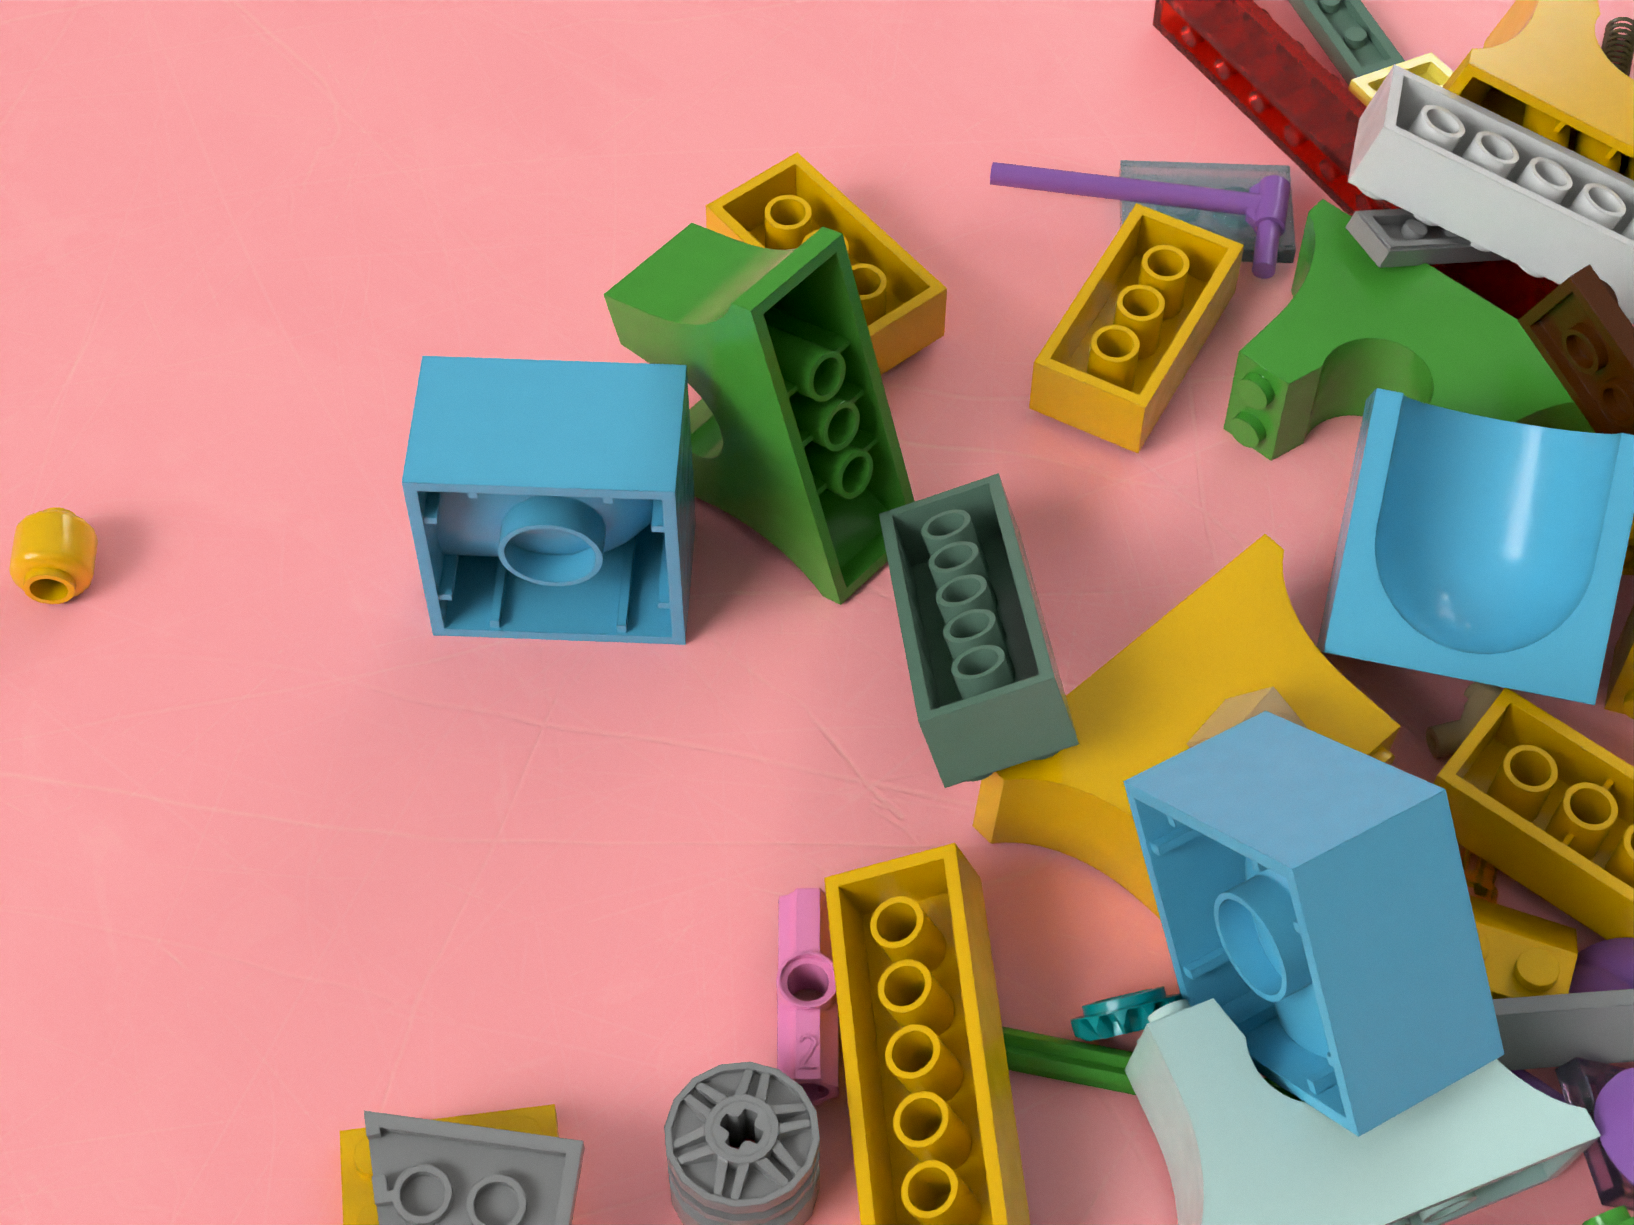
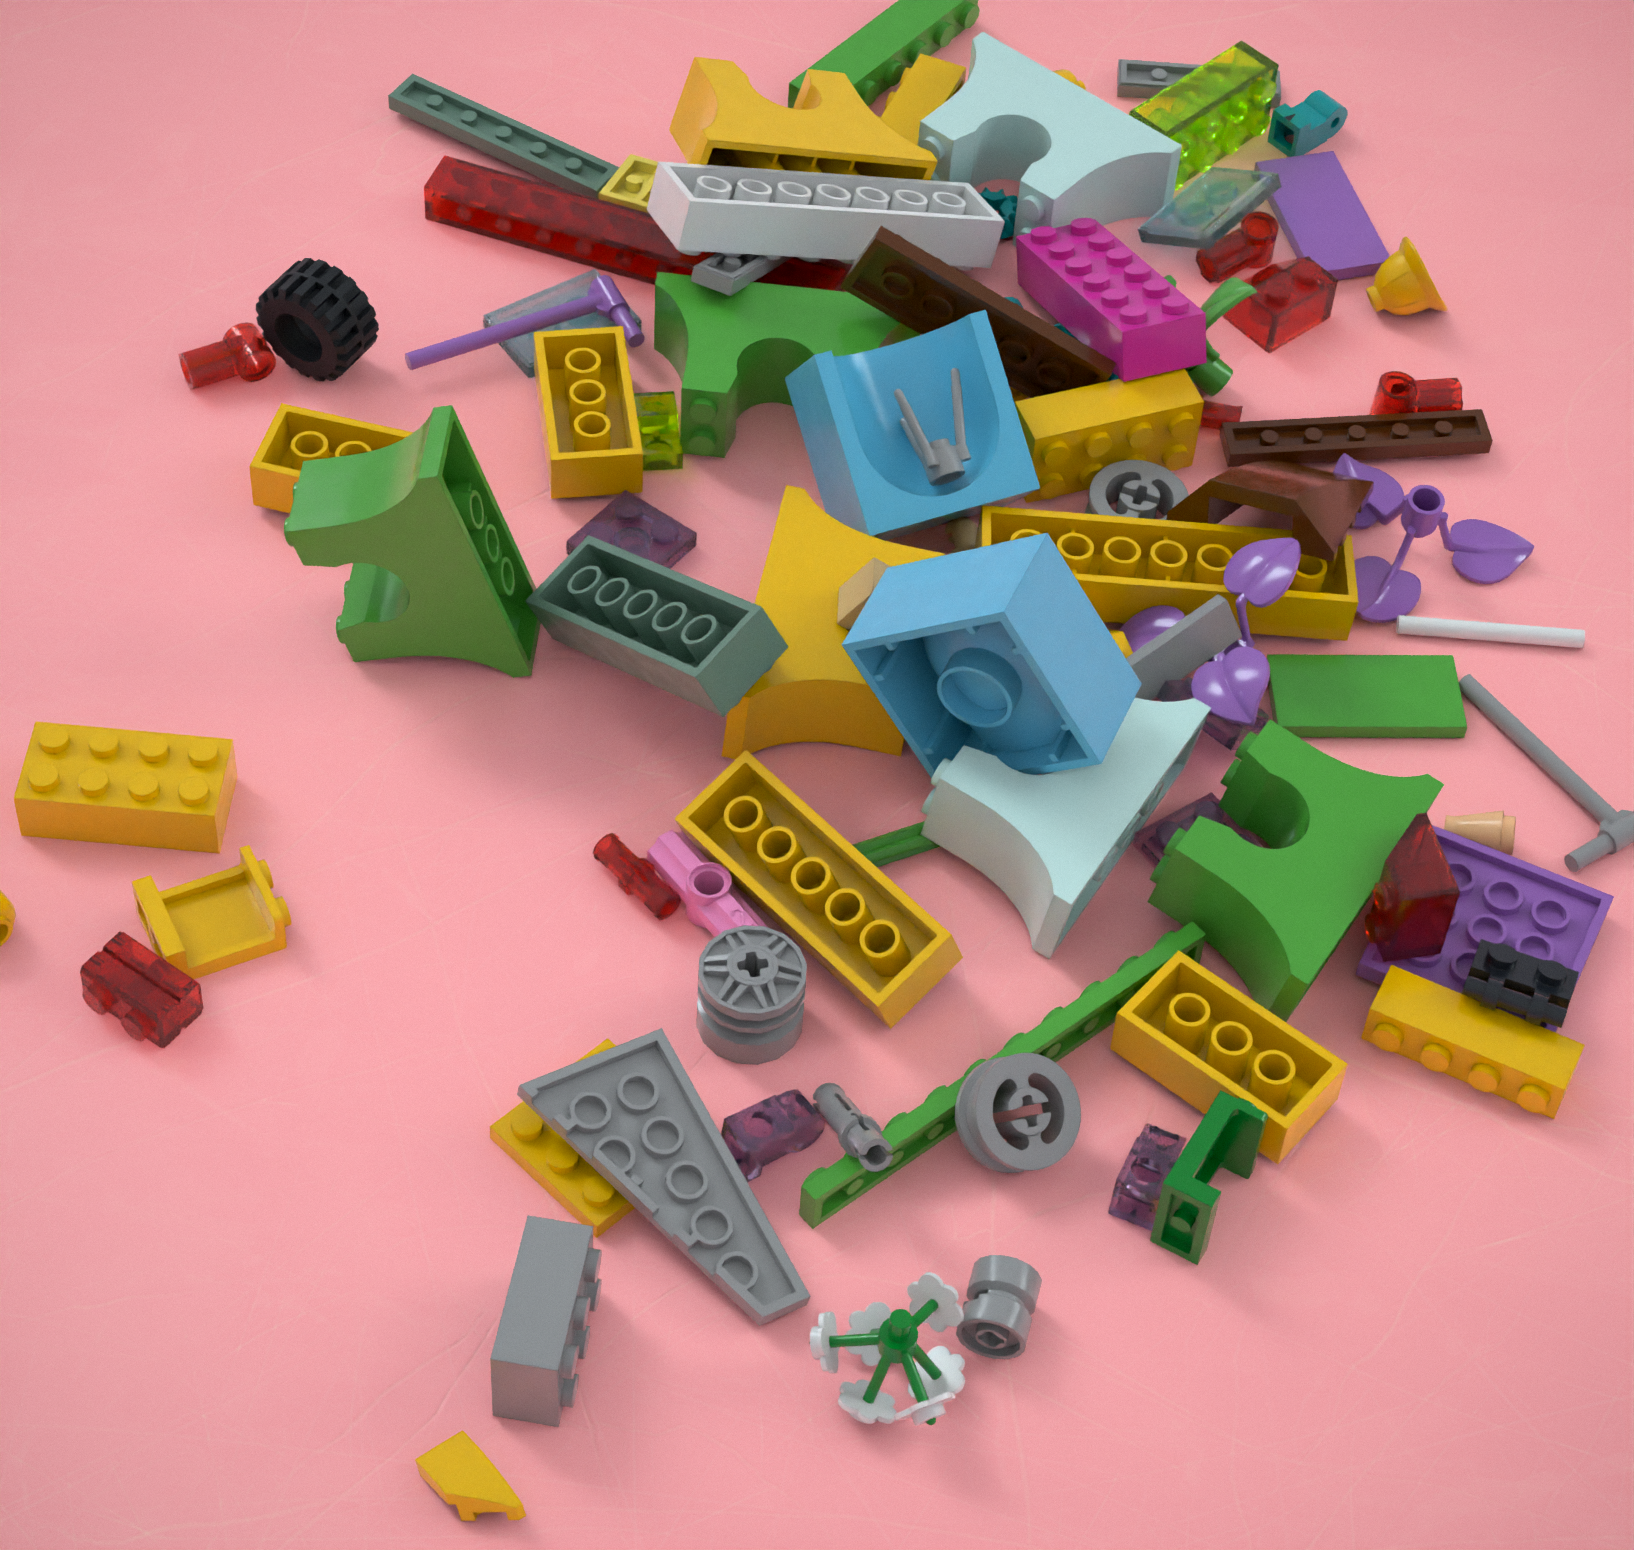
camera: 40 degrees left, 5 degrees down
medium azure piece [402,356,696,645] -> none
teal gear [1070,986,1182,1041] -> none
none -> yellow brick [14,721,238,854]
none -> clear red brick [80,931,204,1048]
none -> yellow panel [131,845,292,988]
none -> clear red piece [178,322,276,390]
none -> black tyre [255,258,379,382]
none -> clear purple plate [566,490,697,569]
none -> clear red pin [592,833,681,920]
none -> clear neon green slope [634,391,683,471]
none -> light grey plant [894,368,971,486]

